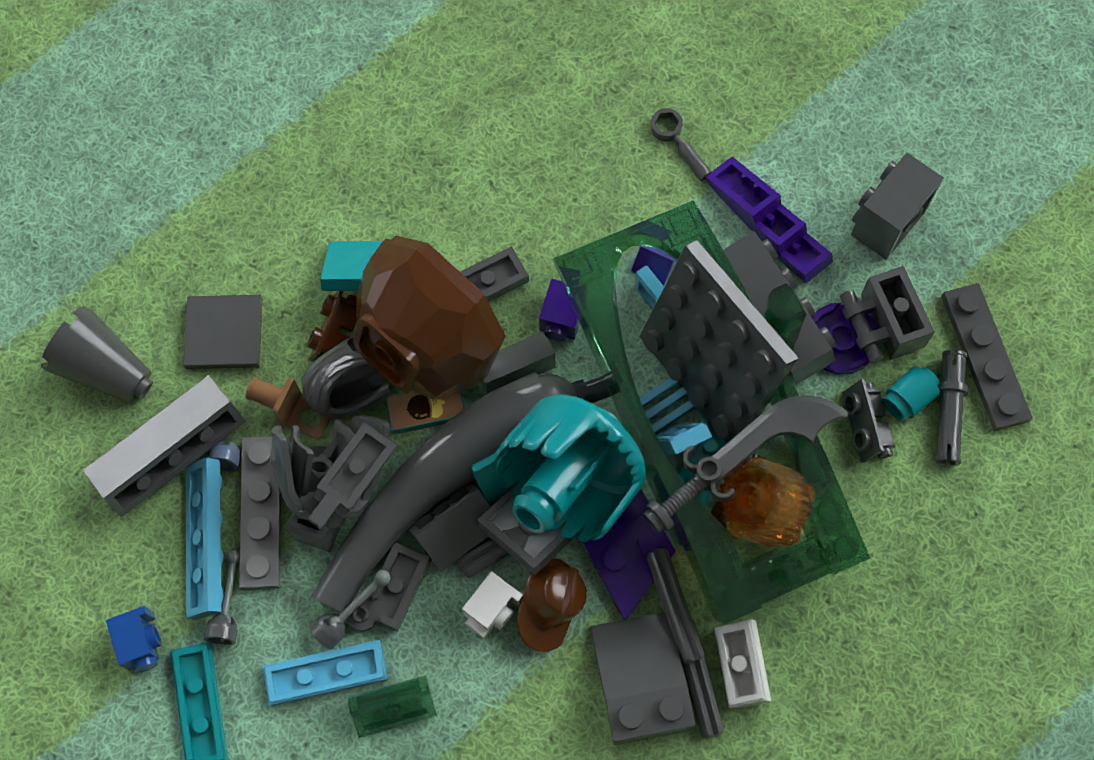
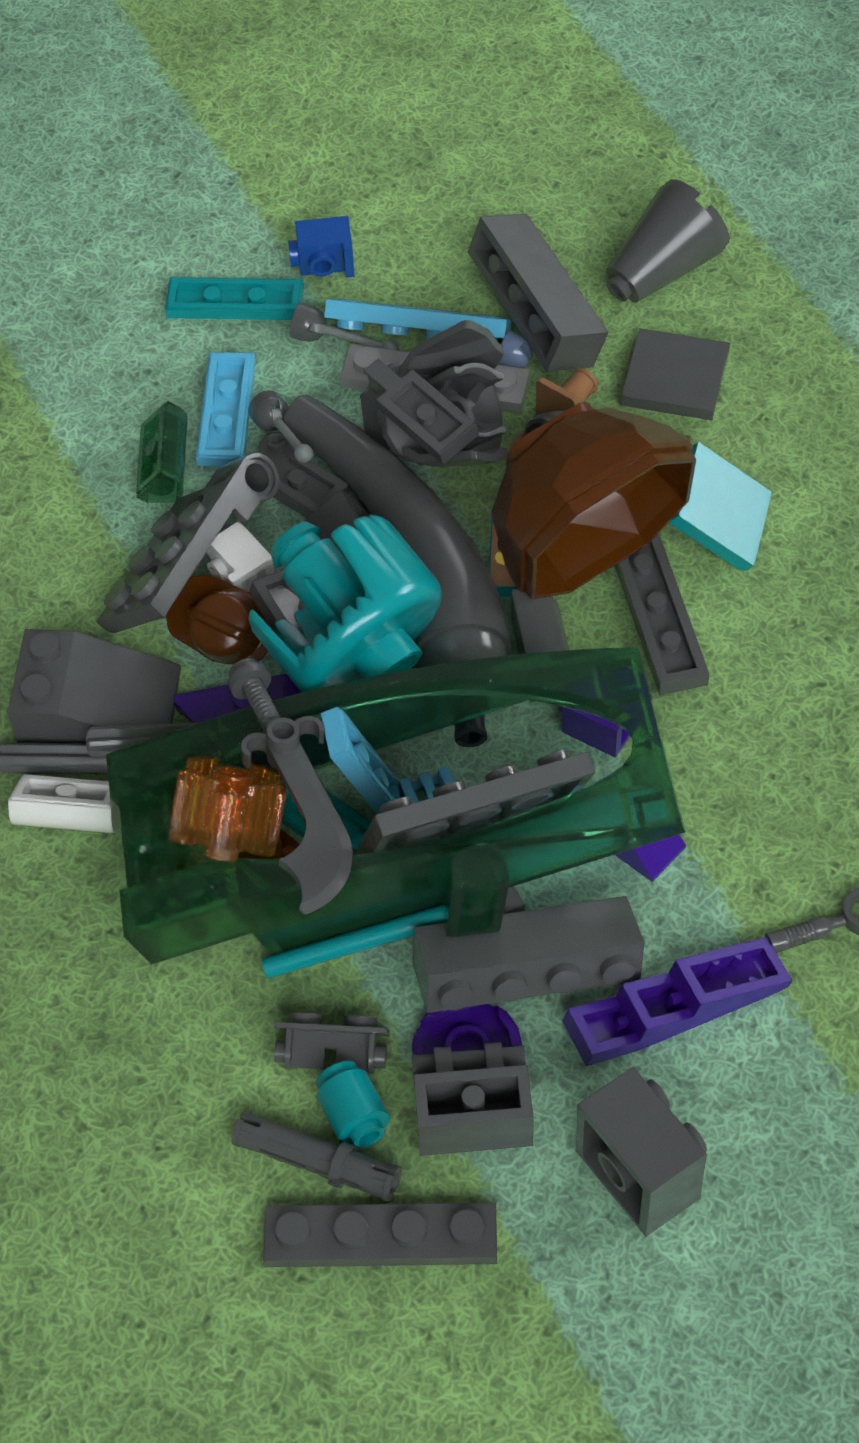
camera: 105 degrees right, 15 degrees down
none -> dark grey hinge [97,453,280,633]

